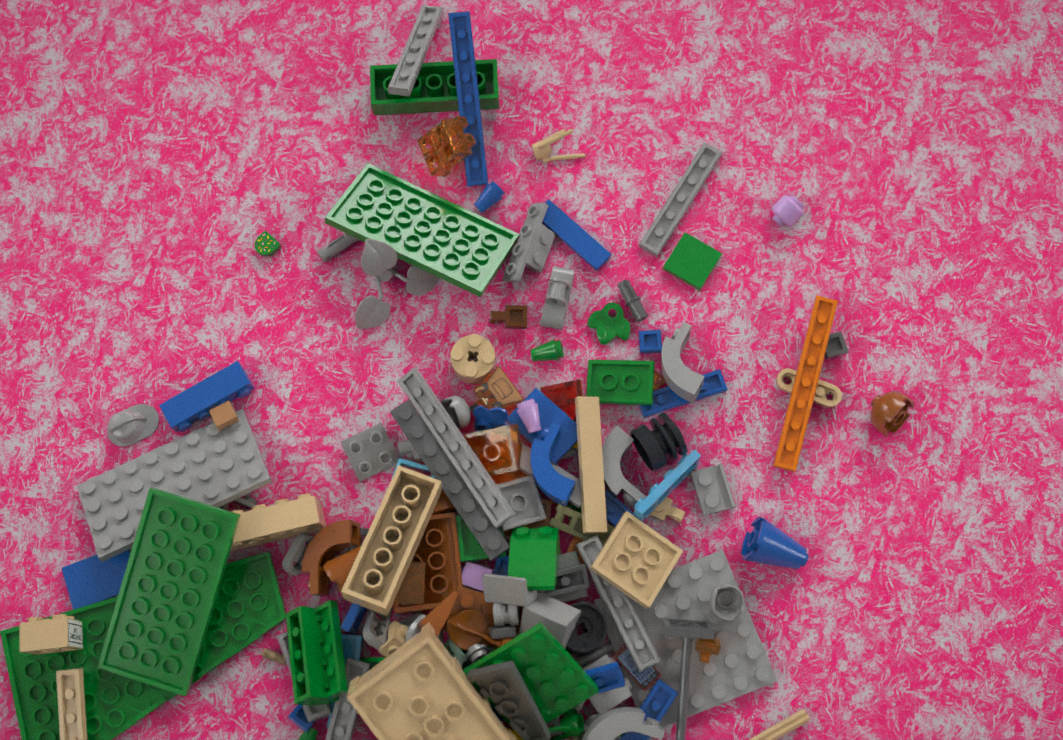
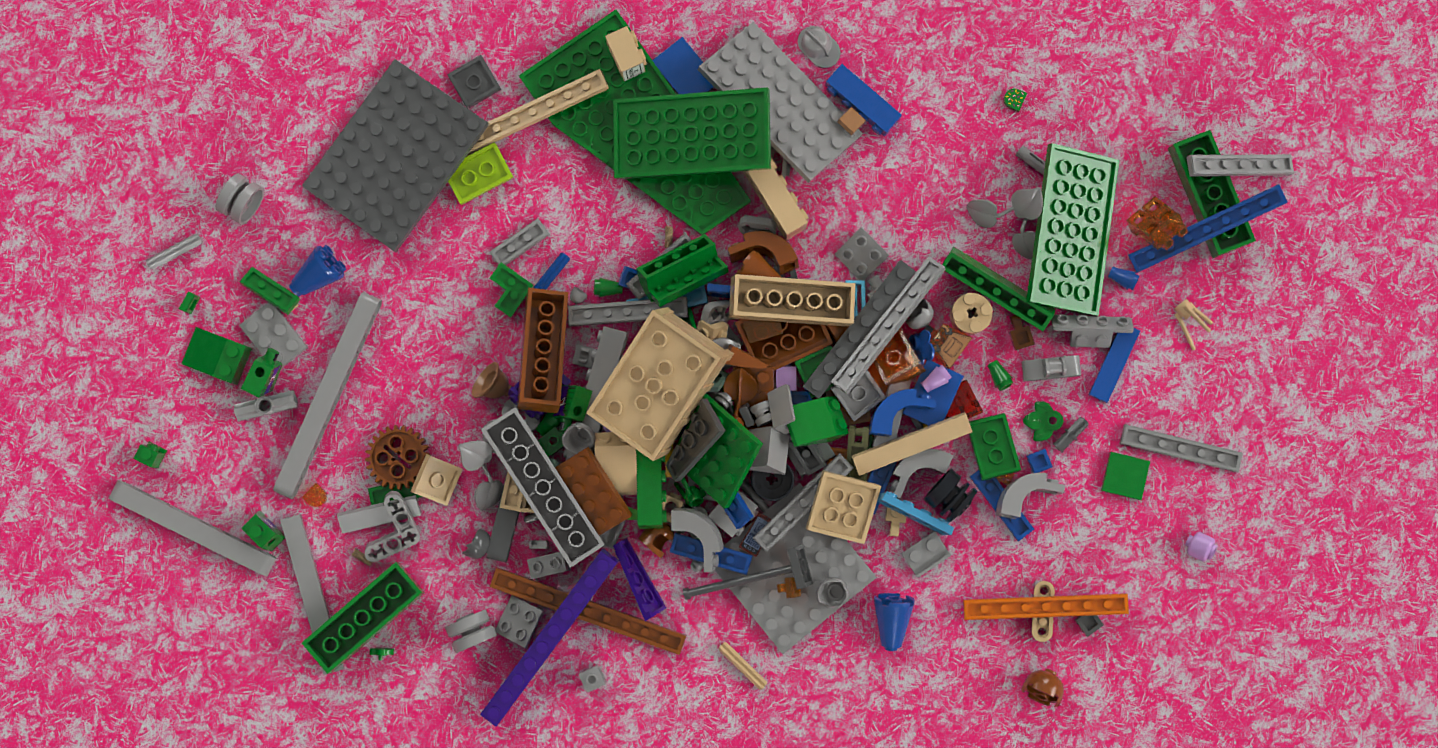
camera: 75 degrees right, 10 degrees up
none -> green brick [942,246,1056,331]

